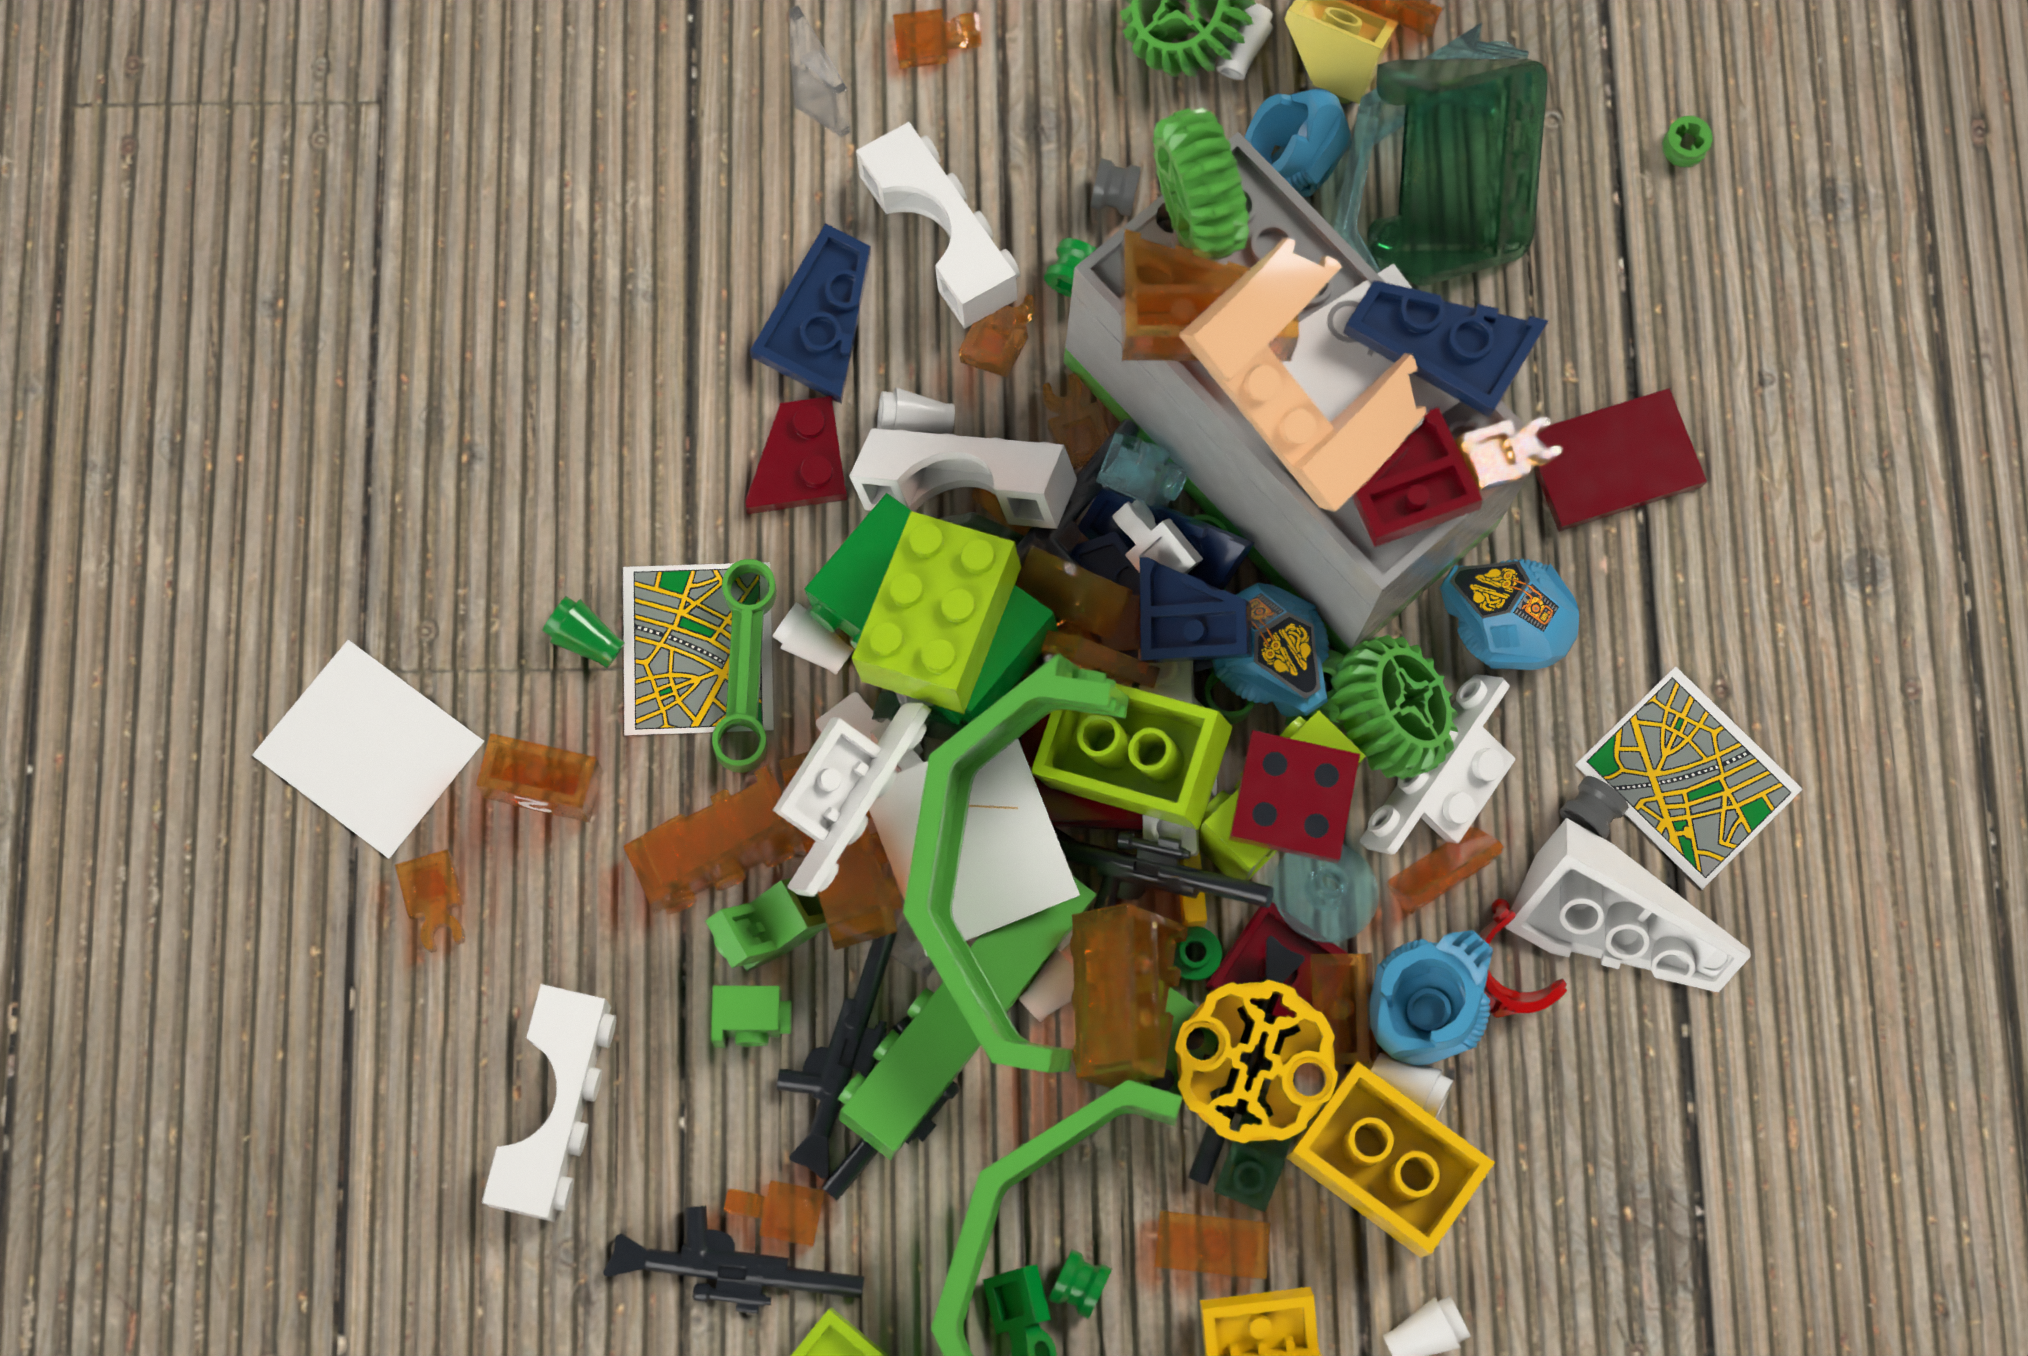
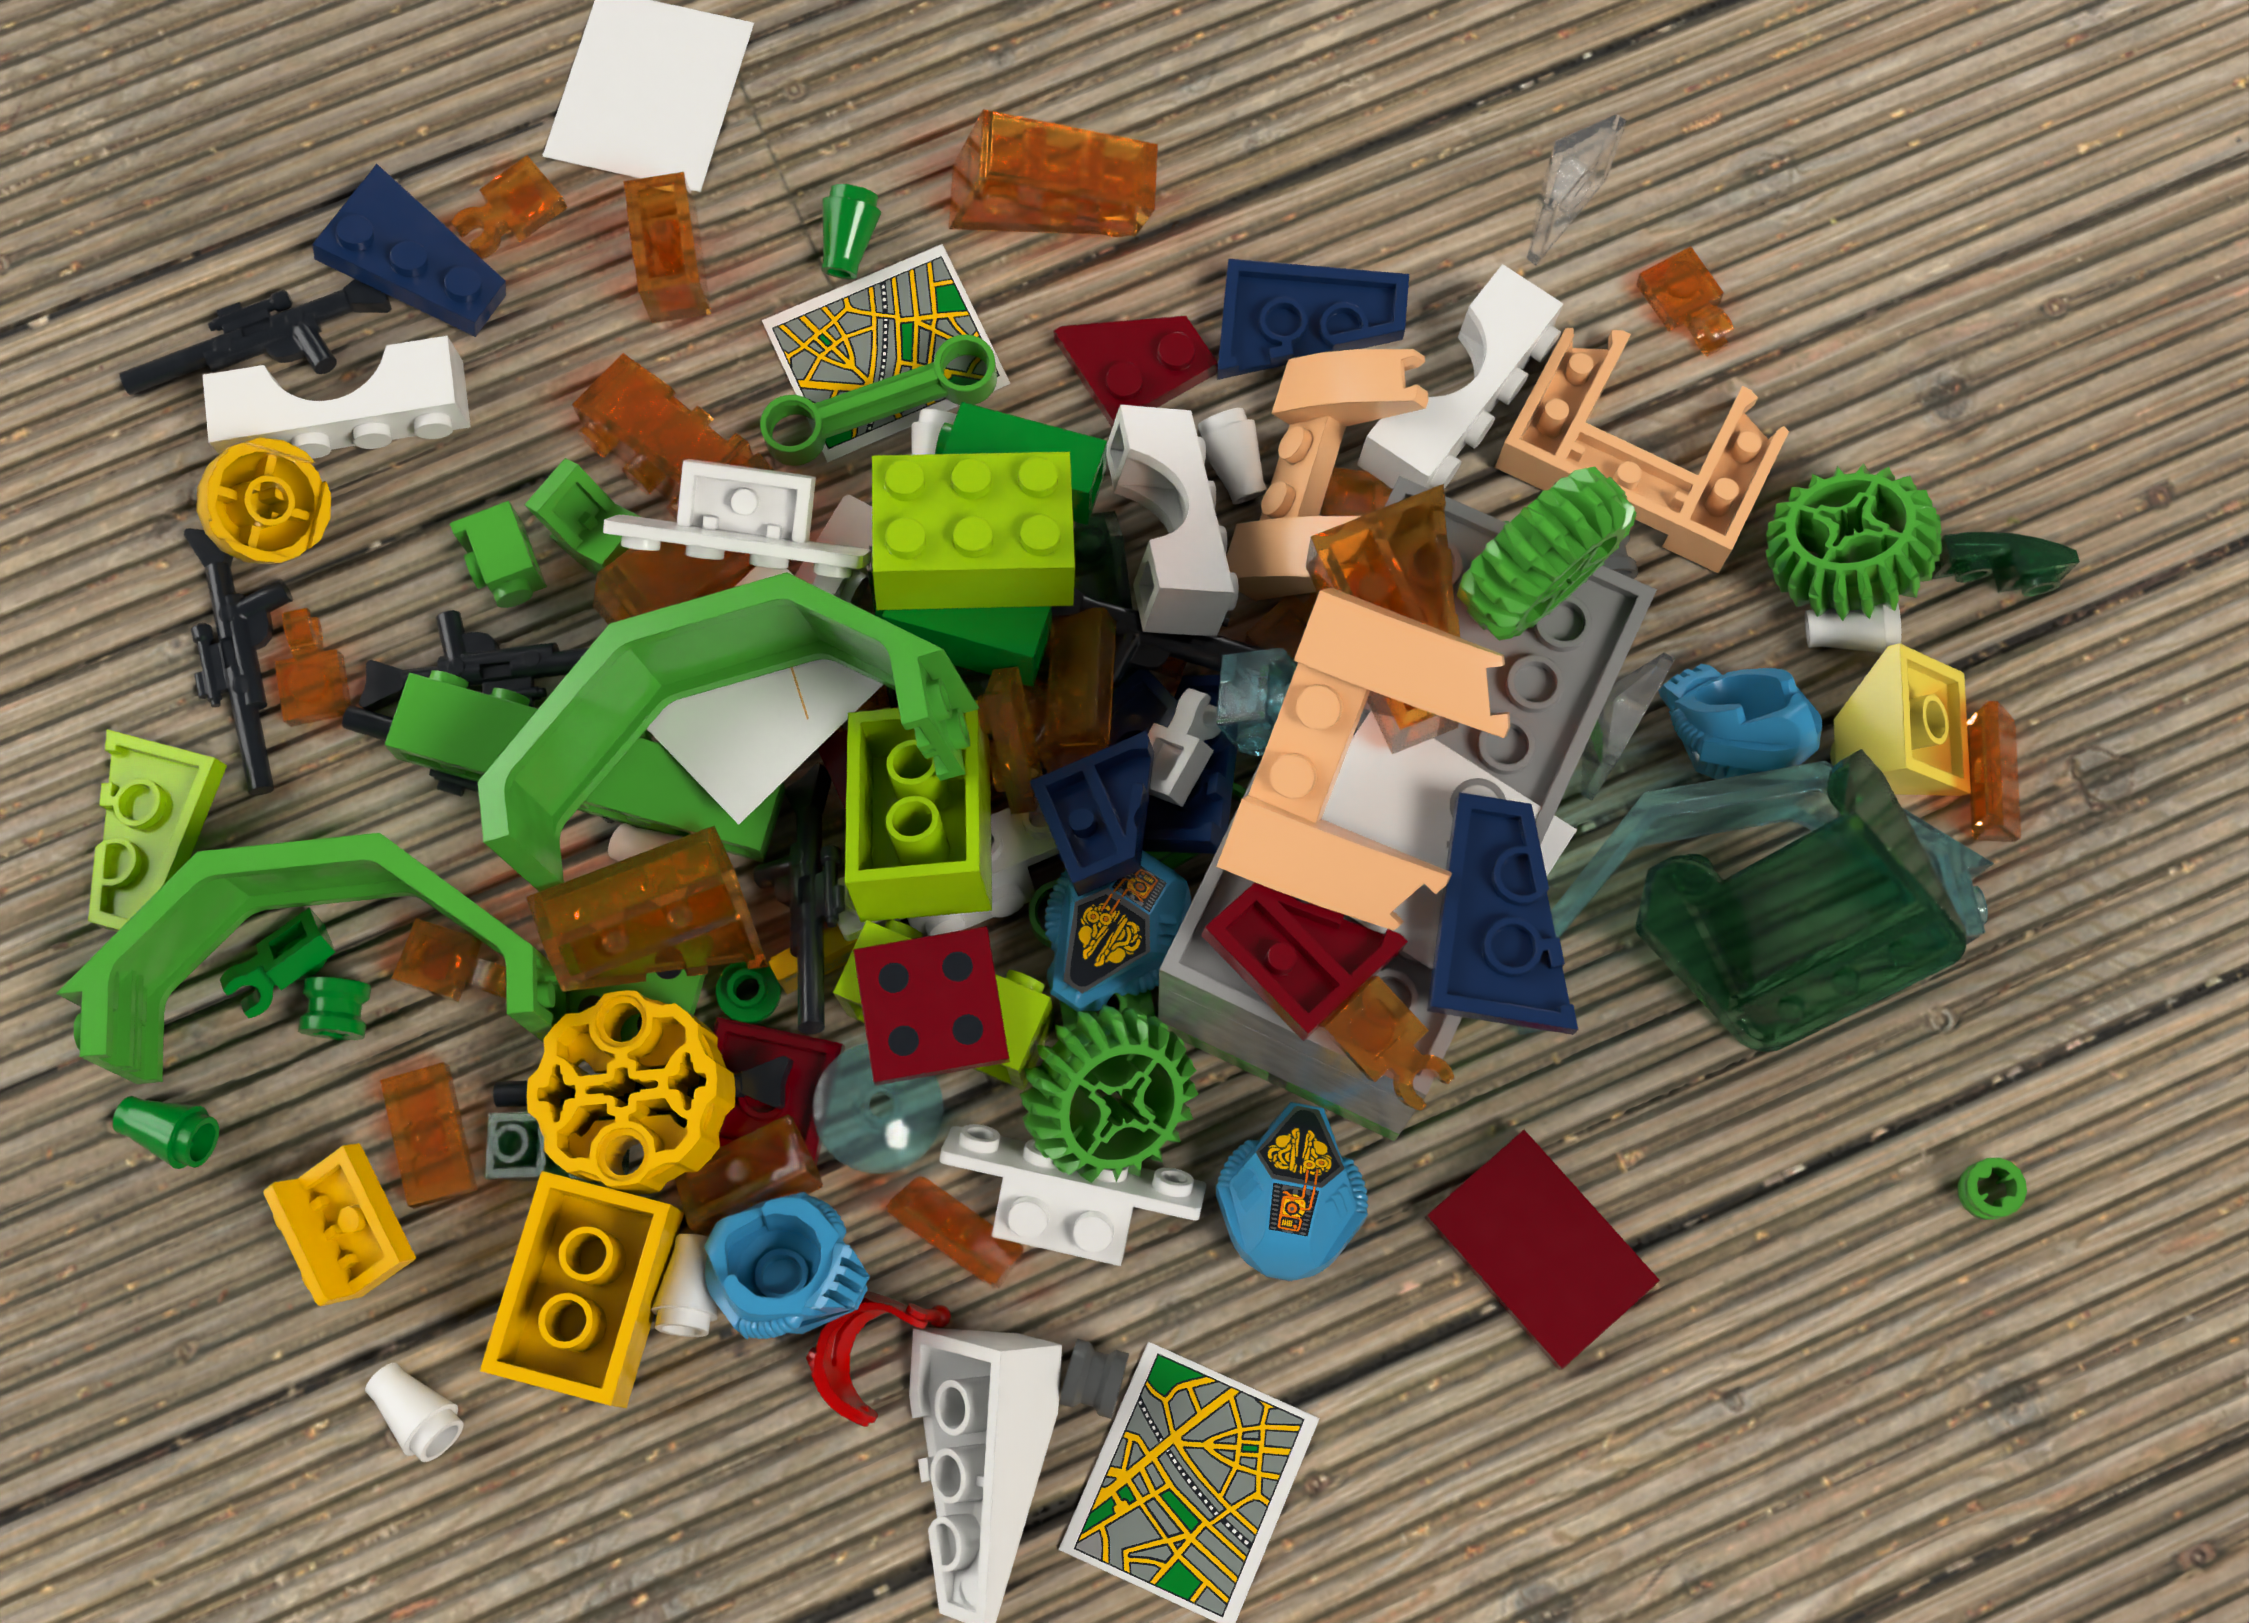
camera: 75 degrees right, 0 degrees up
none -> black piece [119,279,392,395]
none -> yellow cylinder [197,438,331,565]
none -> dark blue wing [312,164,506,337]
none -> clear orange plate [392,918,506,1003]
none -> clear orange wedge [949,109,1158,237]
none -> light nougat wedge [1226,349,1428,601]
none -> light nougat wedge [1495,328,1789,573]

